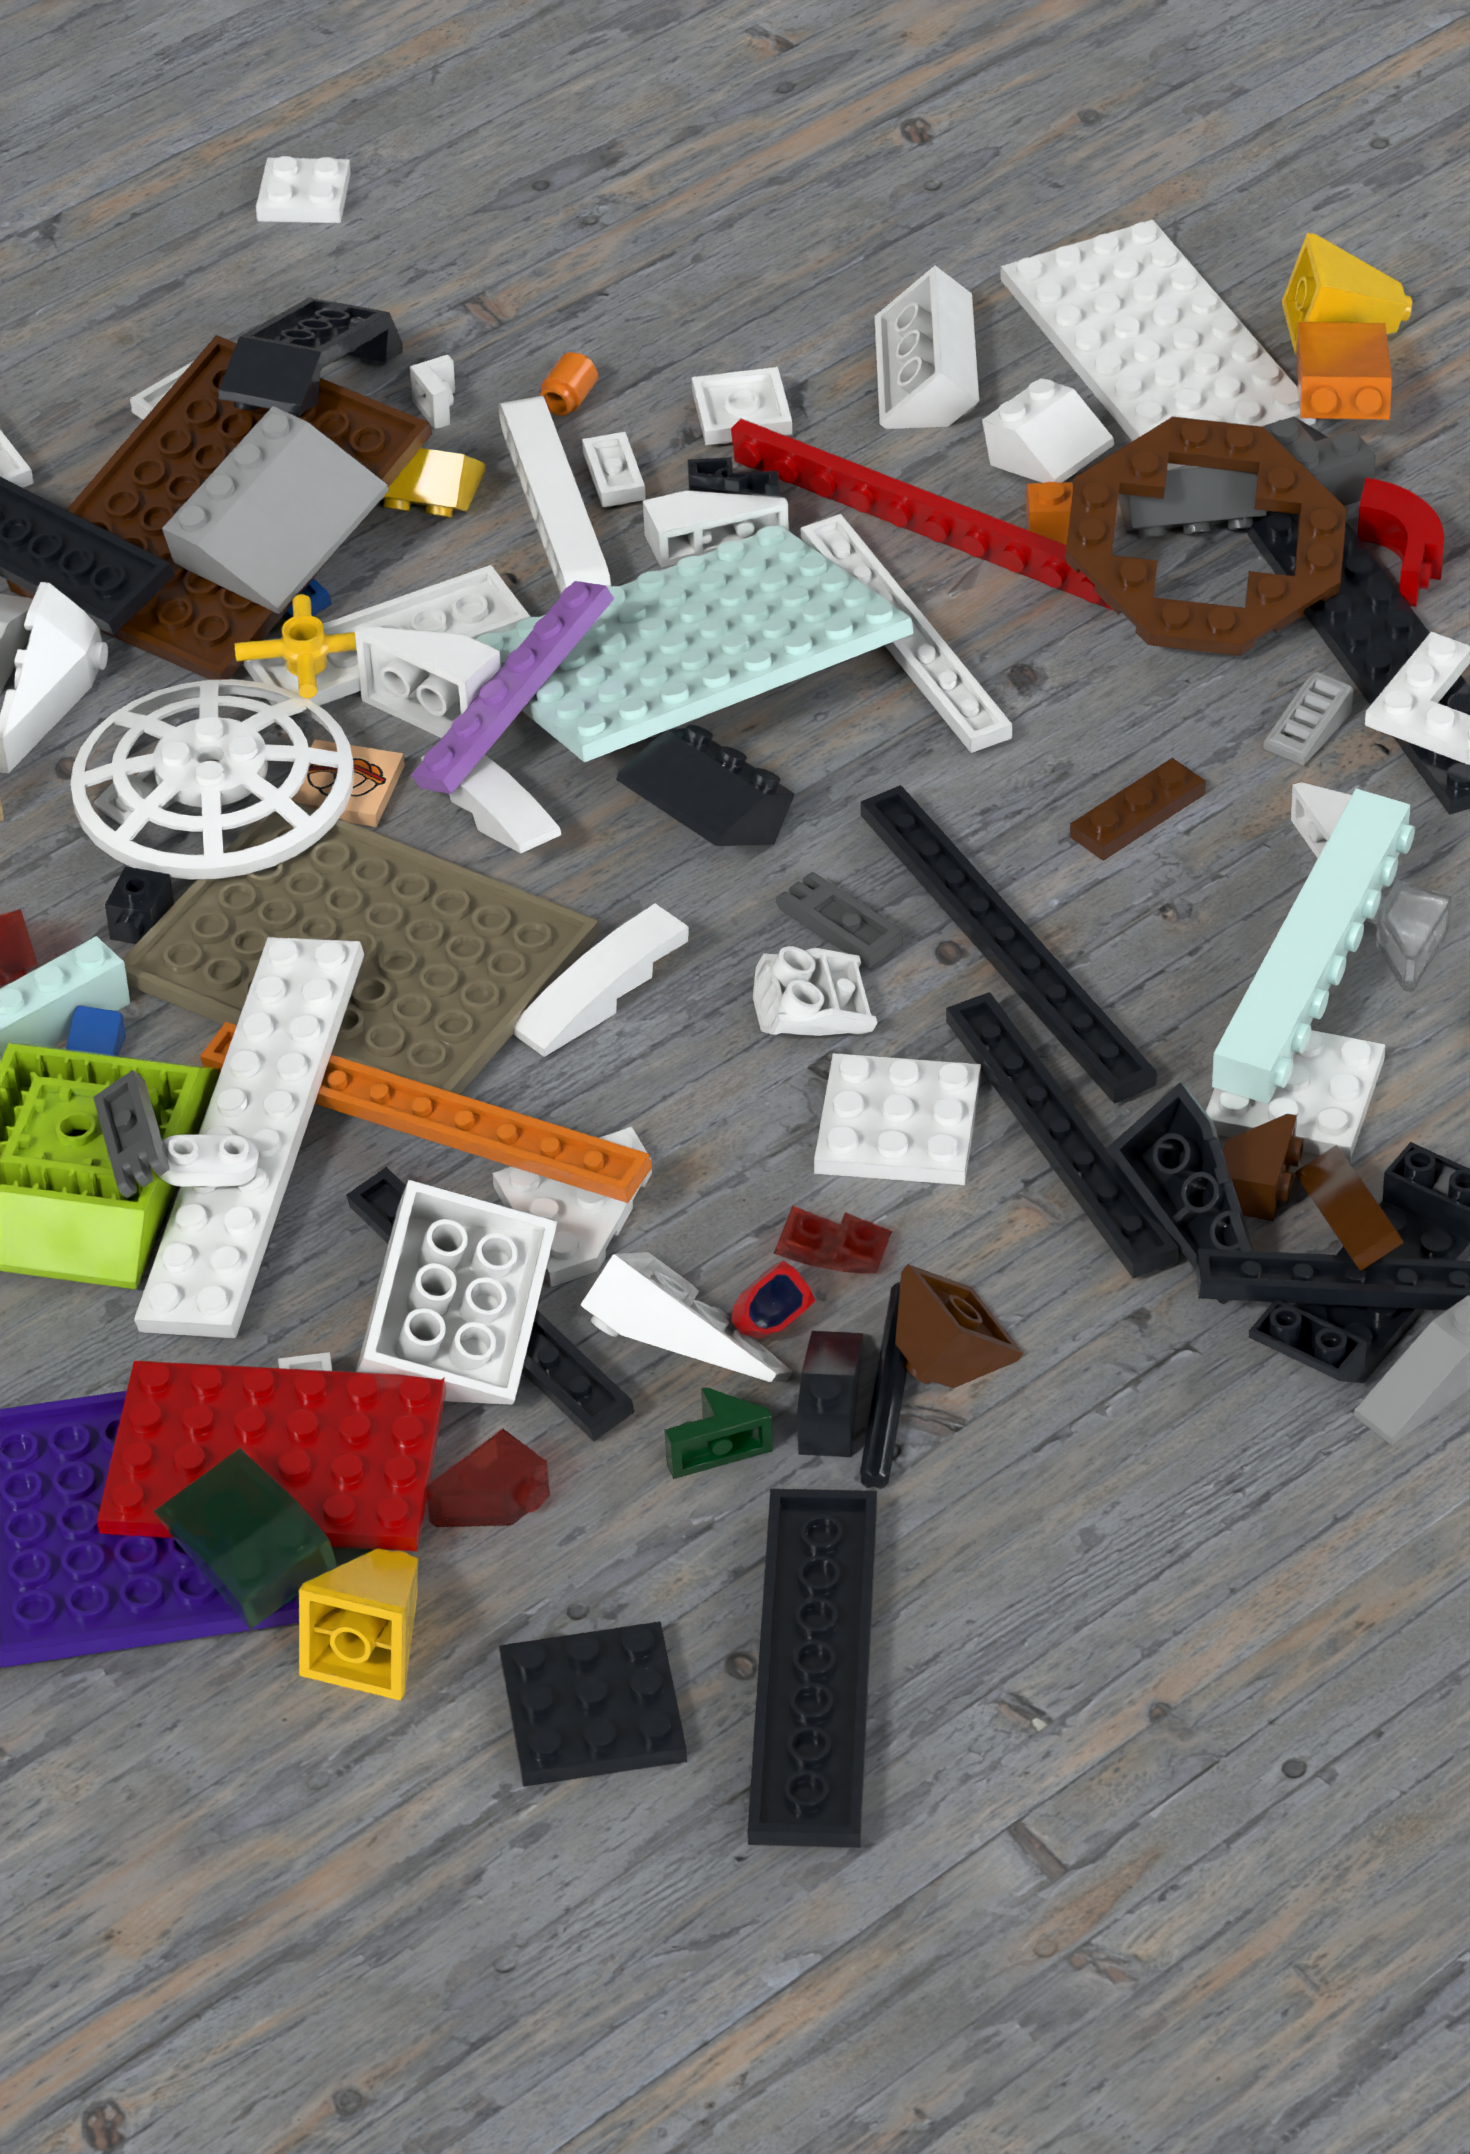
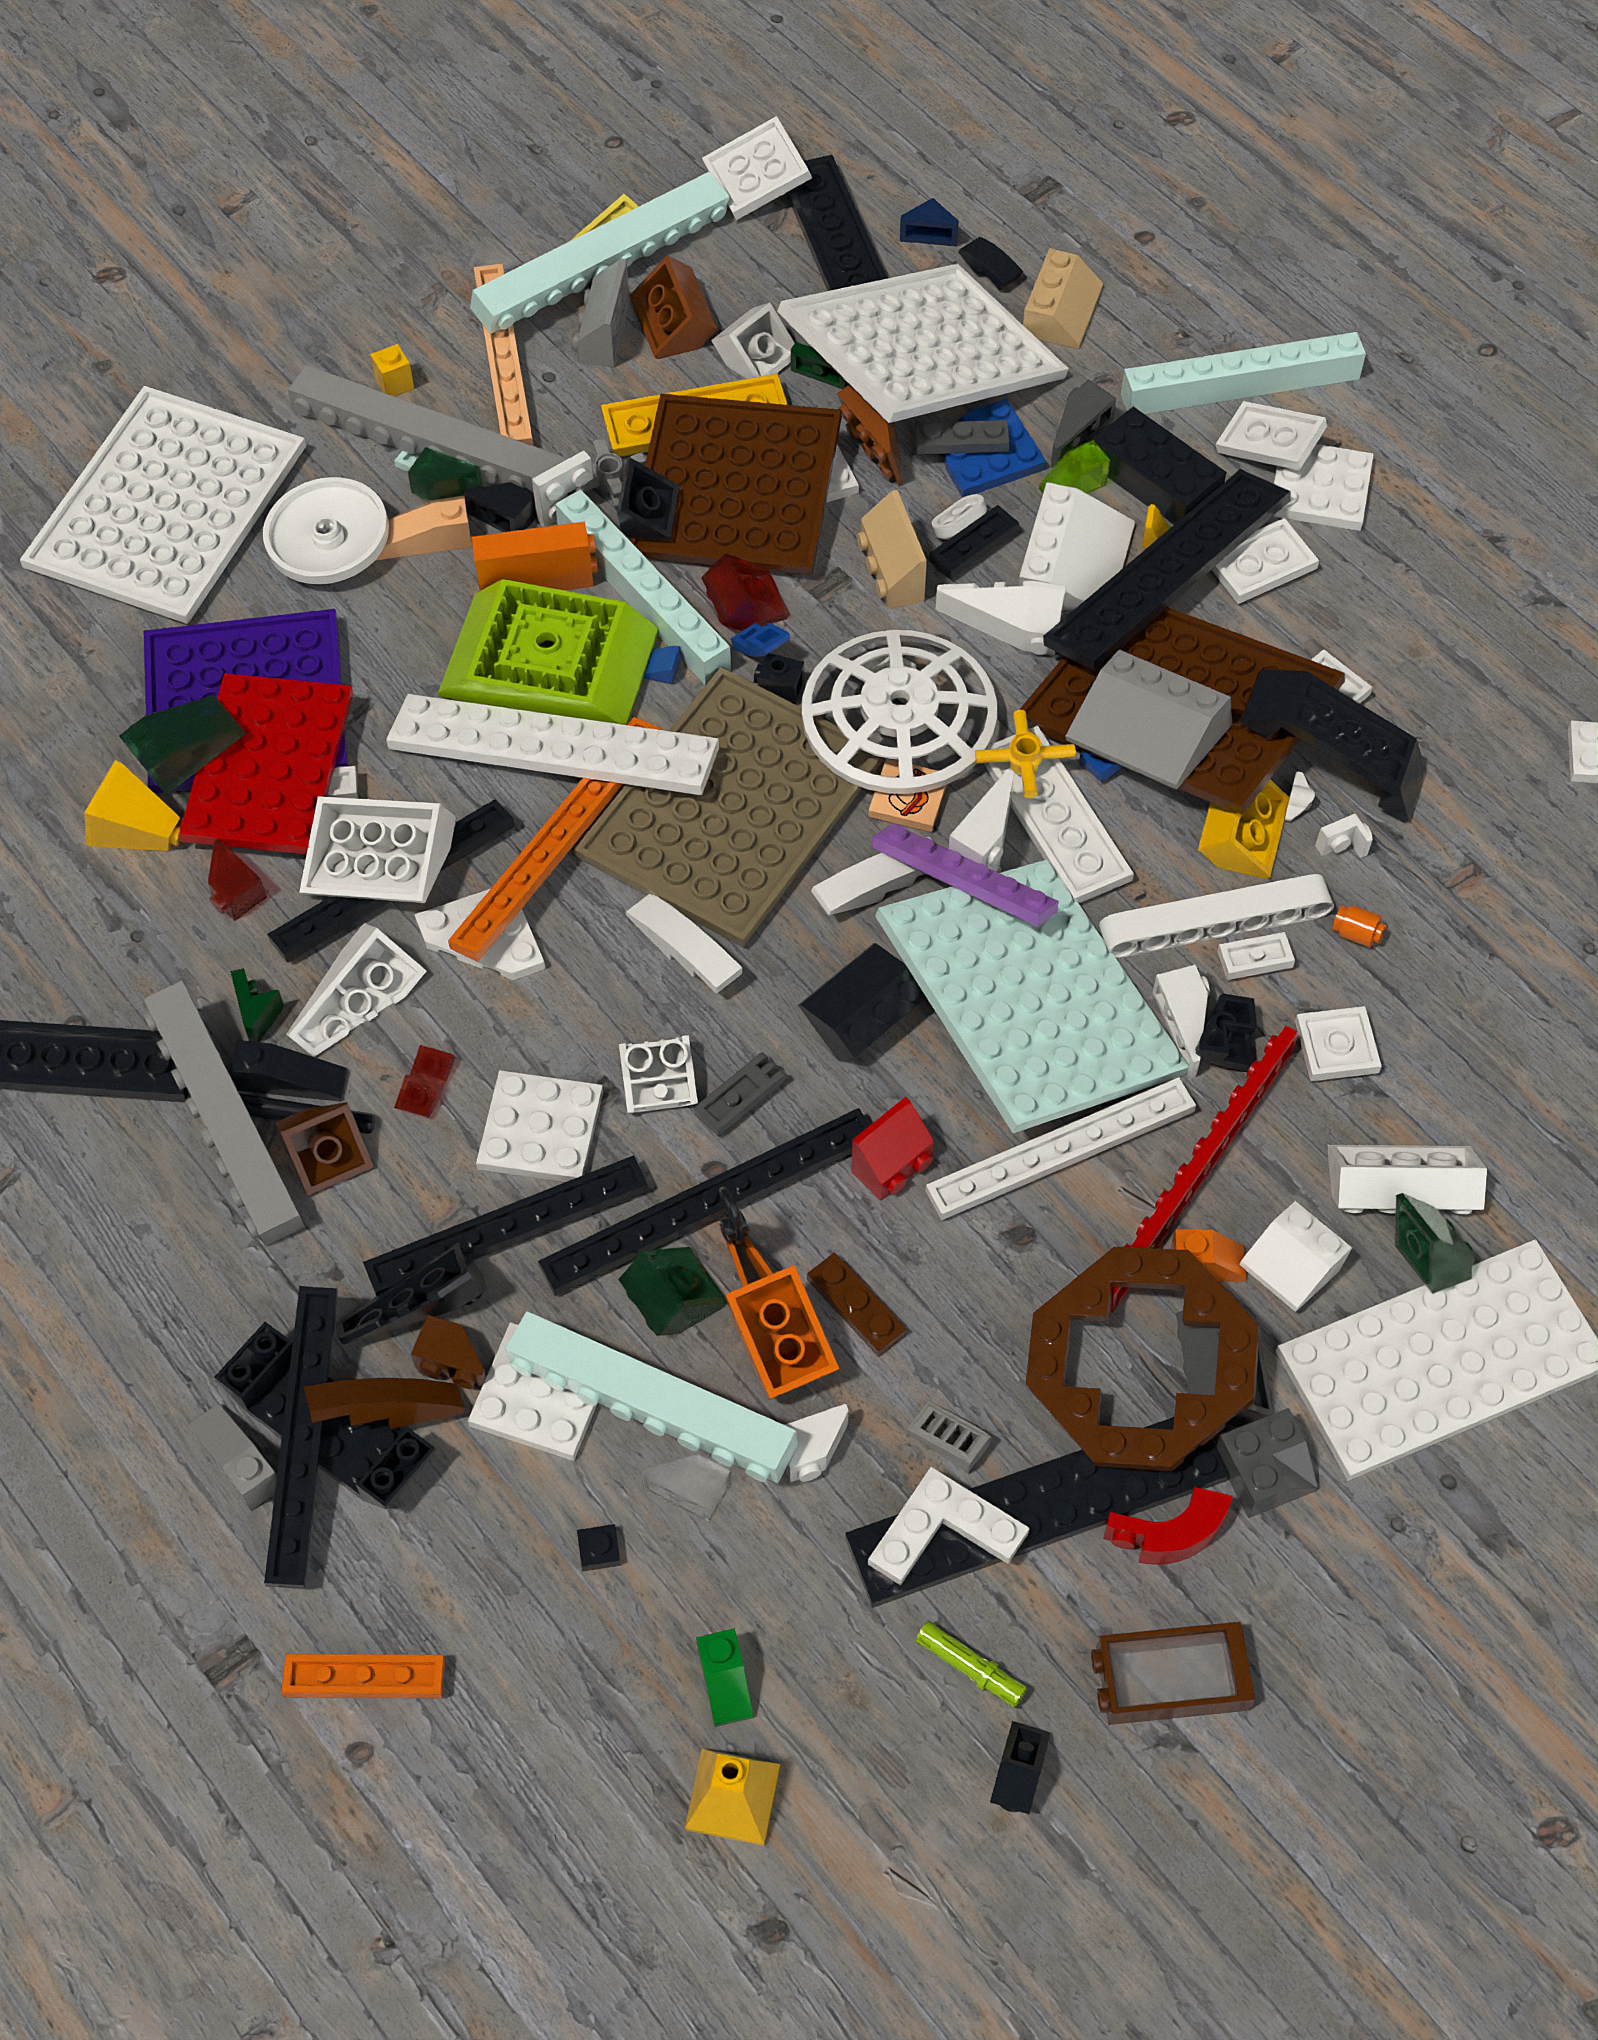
camera: 90 degrees right, 15 degrees up
dark grey hinge [93,1070,170,1198] -> none
white plate [159,1134,259,1186] -> none
black plate [499,1621,687,1787] -> none
rock [731,1260,815,1339] -> none
yellow slope [1281,233,1412,355] -> none
orange brick [1296,322,1392,420] -> none
none -> light grey brick [143,980,305,1246]
none -> clear green slope [618,1247,727,1336]
none -> orange slope [719,1187,839,1400]
none -> blue slope [731,623,791,657]
none -> red slope [852,1096,934,1201]
none -> clear green slope [1395,1193,1475,1294]

